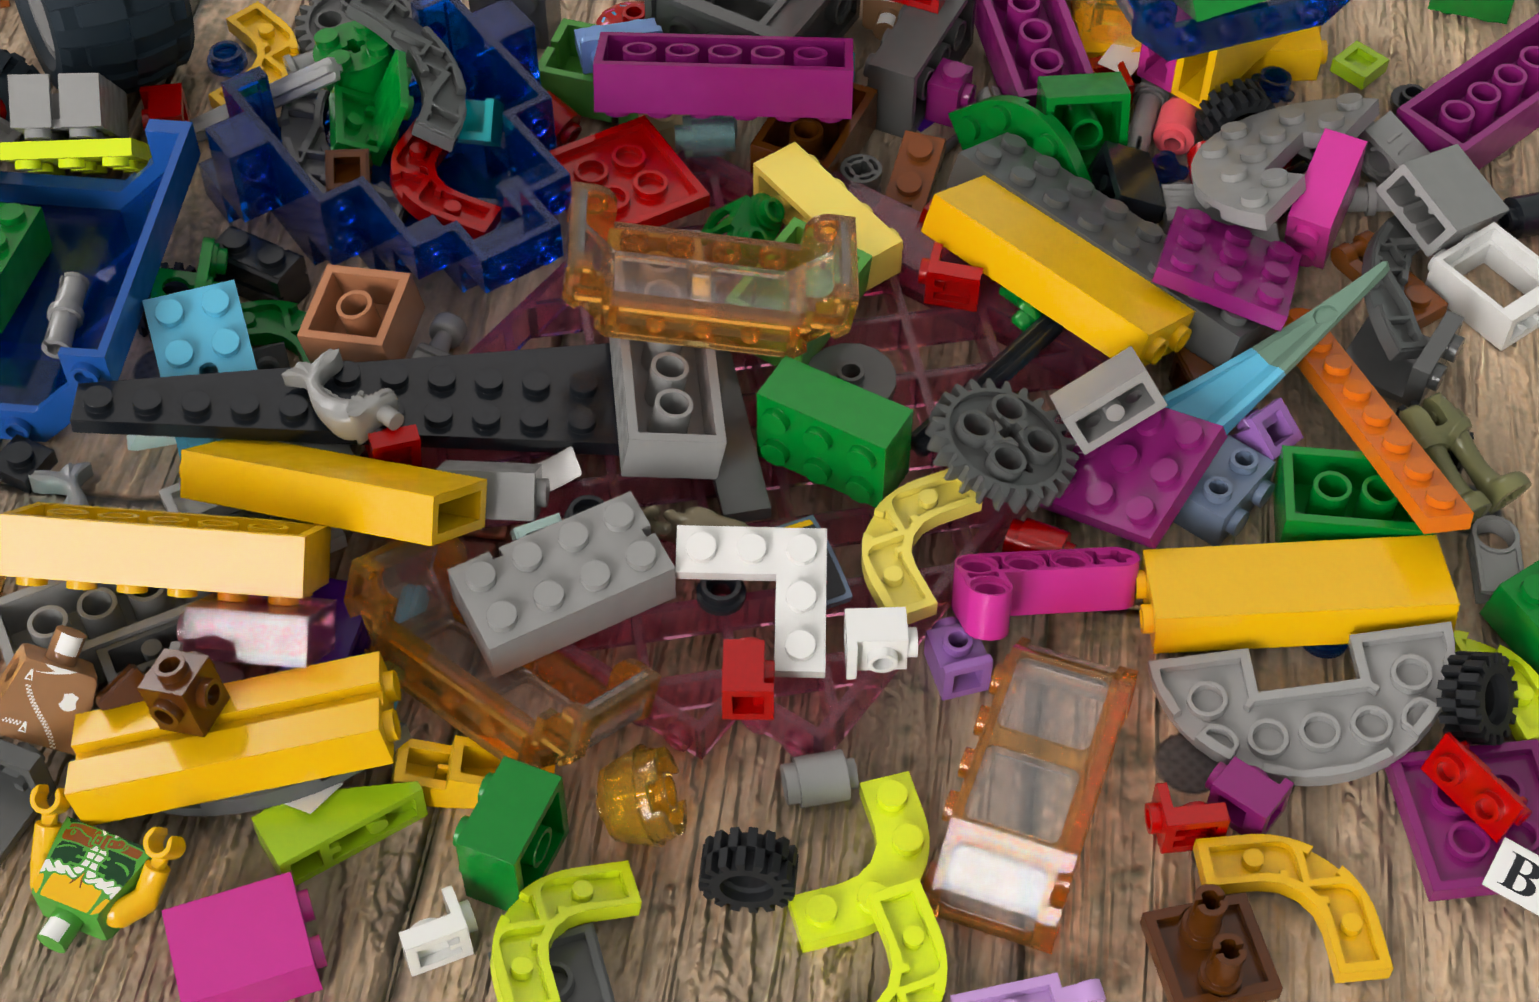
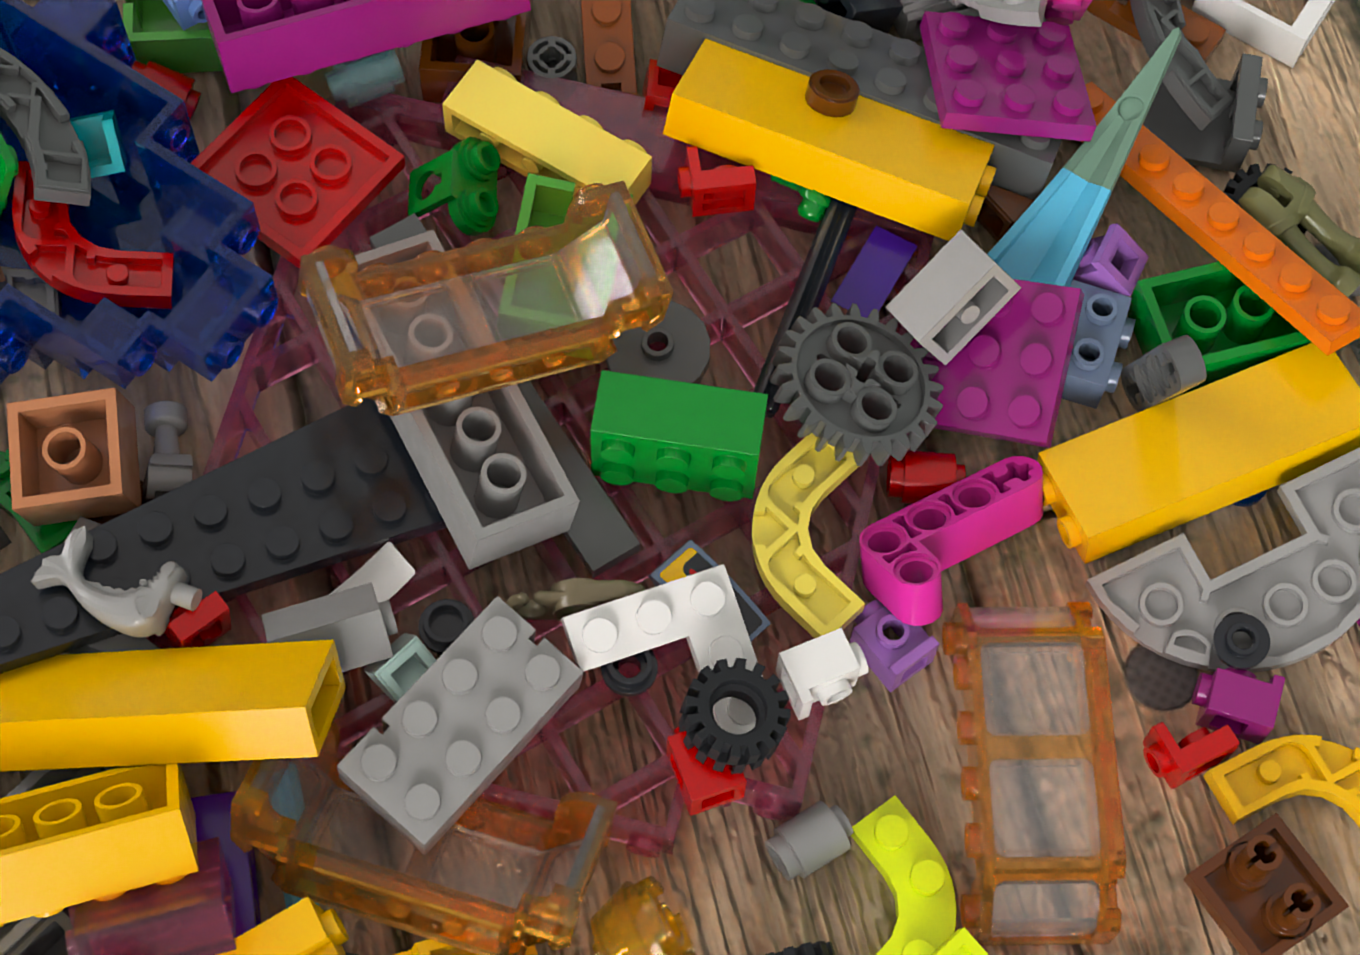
camera: 25 degrees left, 15 degrees up
none -> black tyre [679,658,791,774]
none -> reddish brown tile [805,69,860,117]
none -> dark purple sticker [831,225,917,318]
none -> dark grey beam [1121,335,1207,412]
none -> black plate [1213,613,1270,670]

